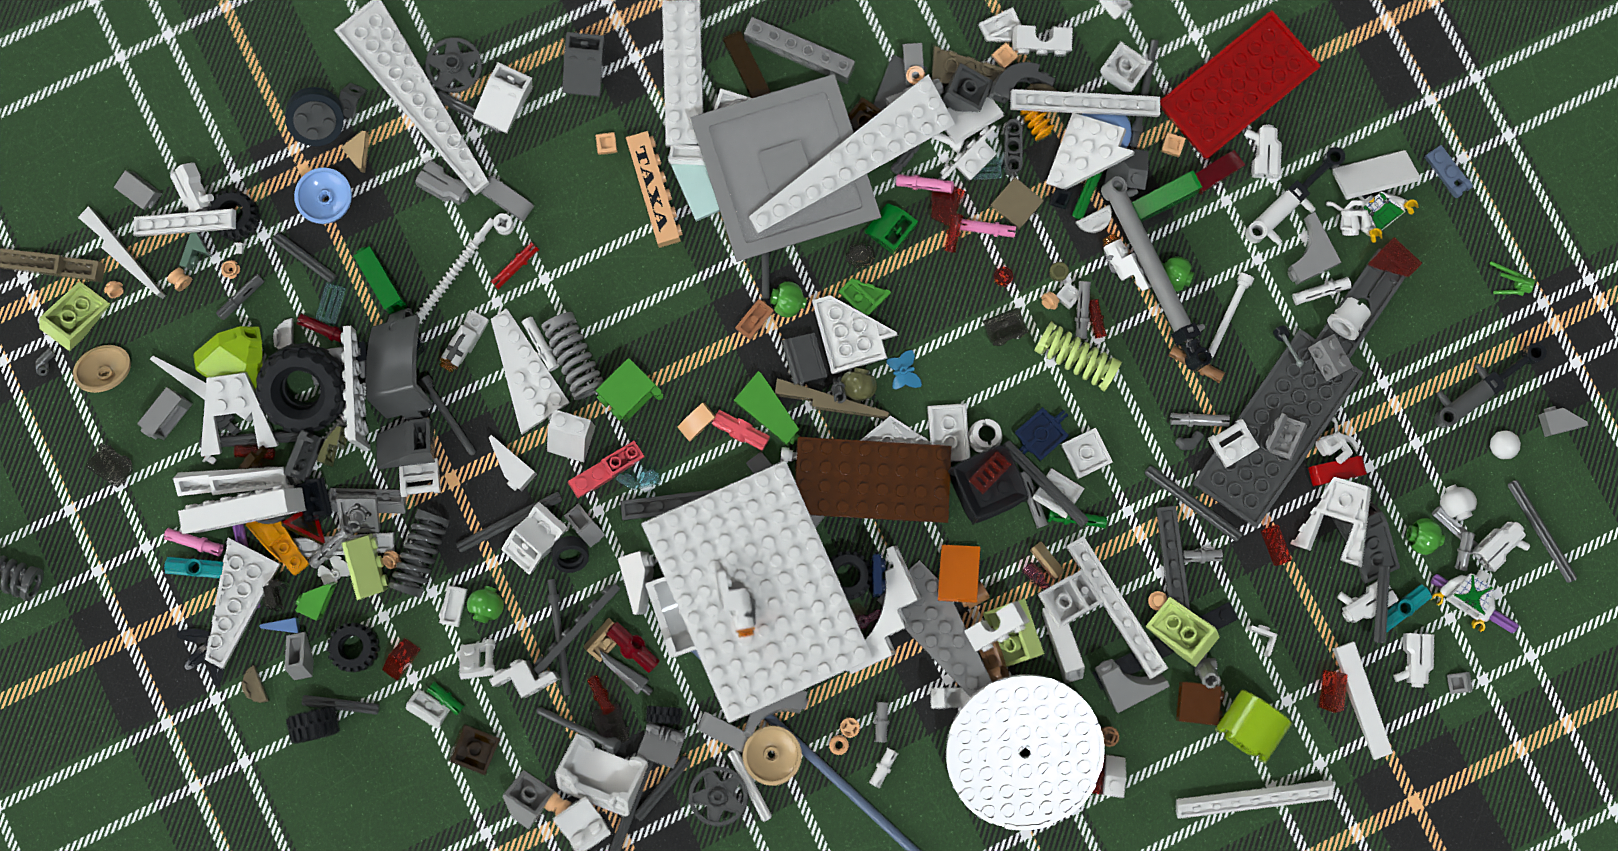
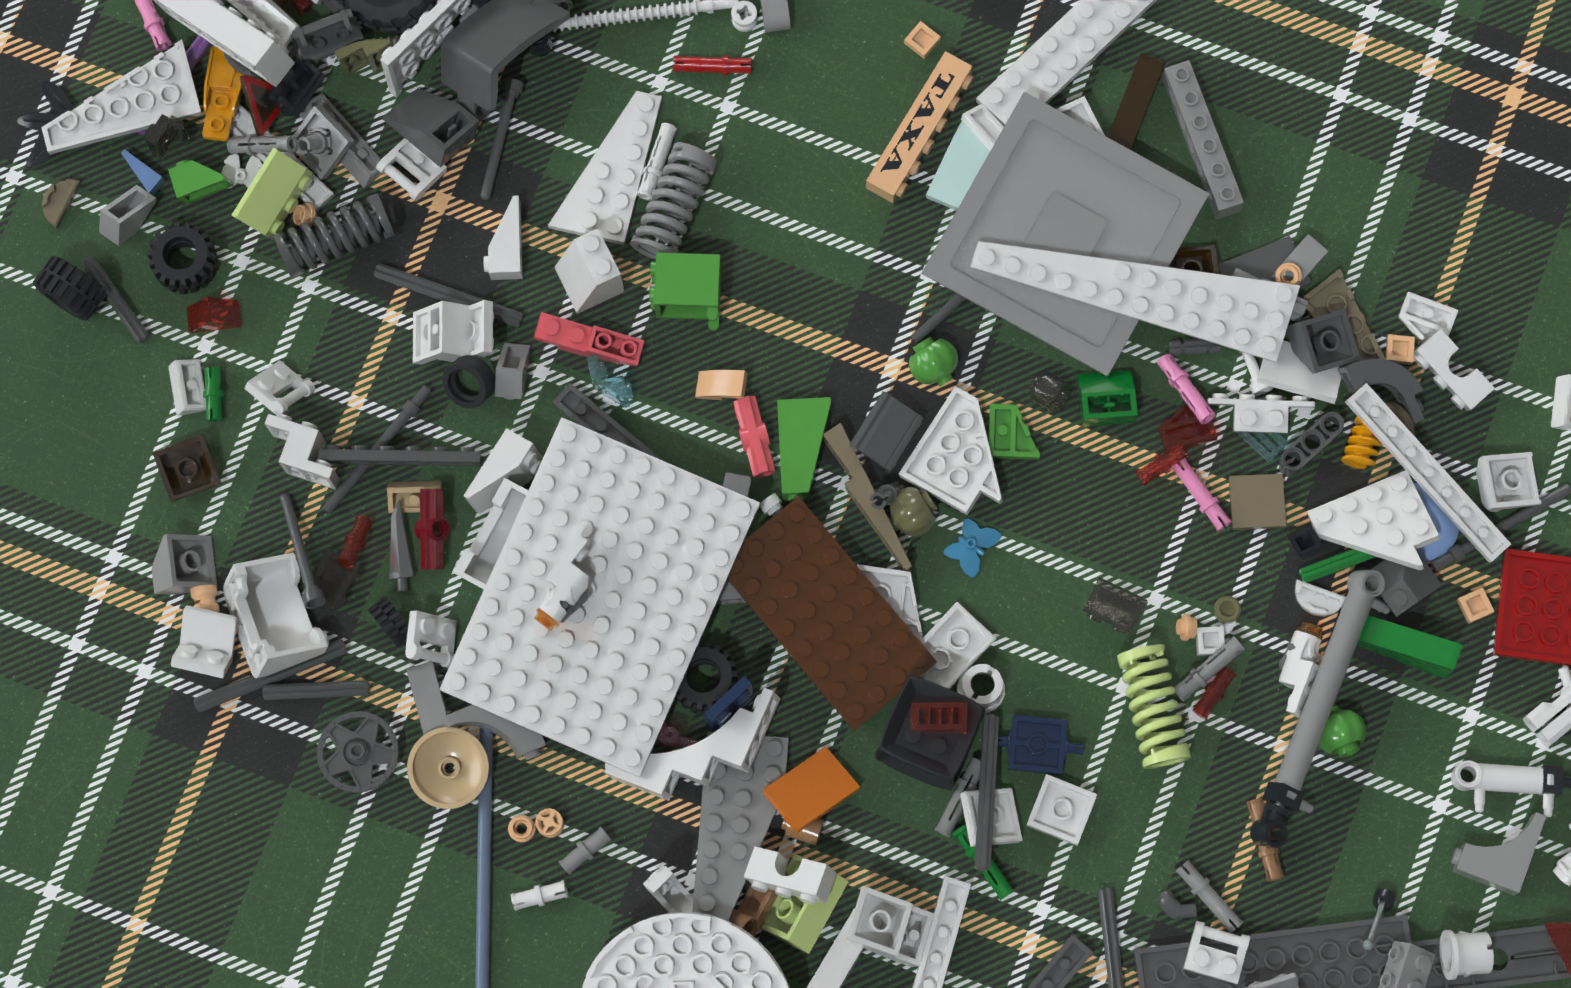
camera: 50 degrees right, 5 degrees down
teal piece [164,557,224,579] -> none
white plate [439,310,489,373] -> none
white tile [439,585,468,627] -> none
bright green plant [467,586,504,623] -> none
light grey hinge [636,722,686,769] -> none
white axle [728,749,772,822] -> none
nougat plate [735,299,774,340] -> none
clear red tile [994,267,1013,287] -> none
clear pink piece [1022,562,1051,590] -> none
tan slope [1030,542,1064,580] -> none
dark red slope [1196,150,1245,195] -> none
white piece [1209,273,1254,358] -> none
white pin [1292,277,1351,305] -> none
none -> white plate [405,611,457,668]

